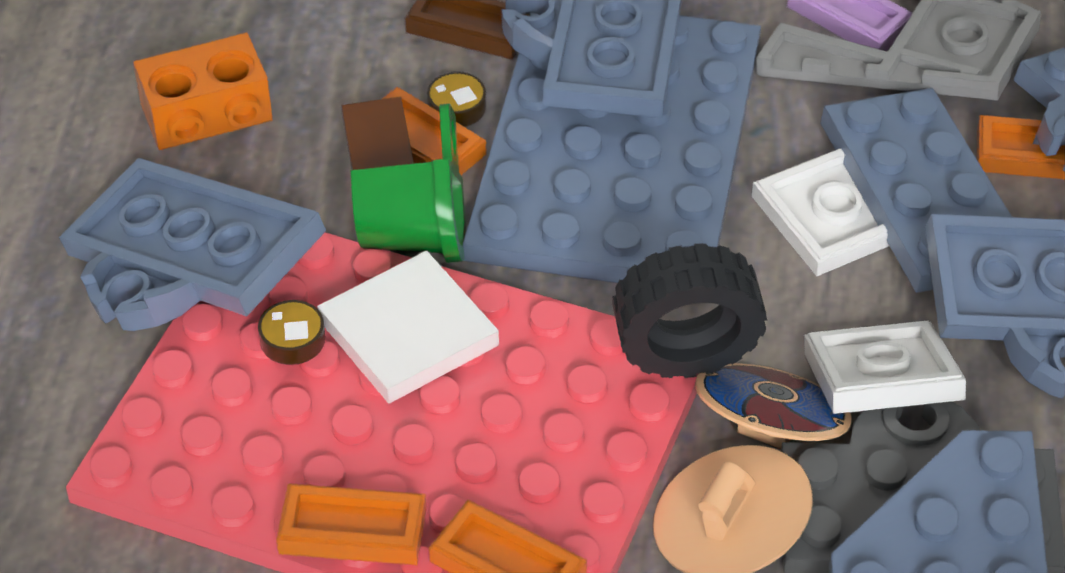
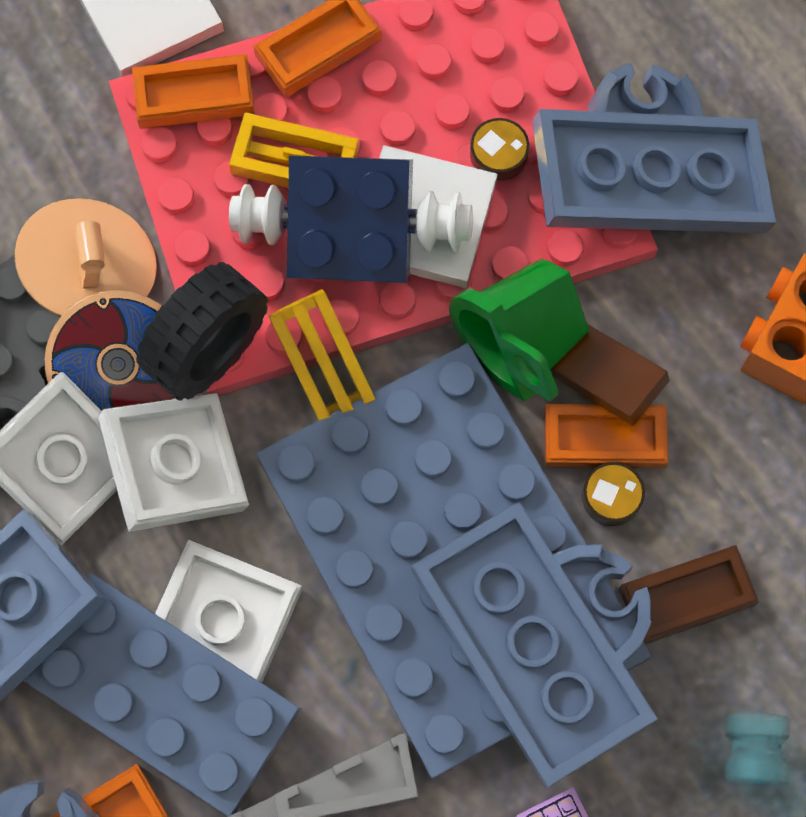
camera: 140 degrees right, 25 degrees up
none -> white tile [98,393,249,532]
none -> yellow tile [229,112,359,188]
none -> dark blue plate [229,155,473,283]
none -> yellow tile [268,289,376,421]

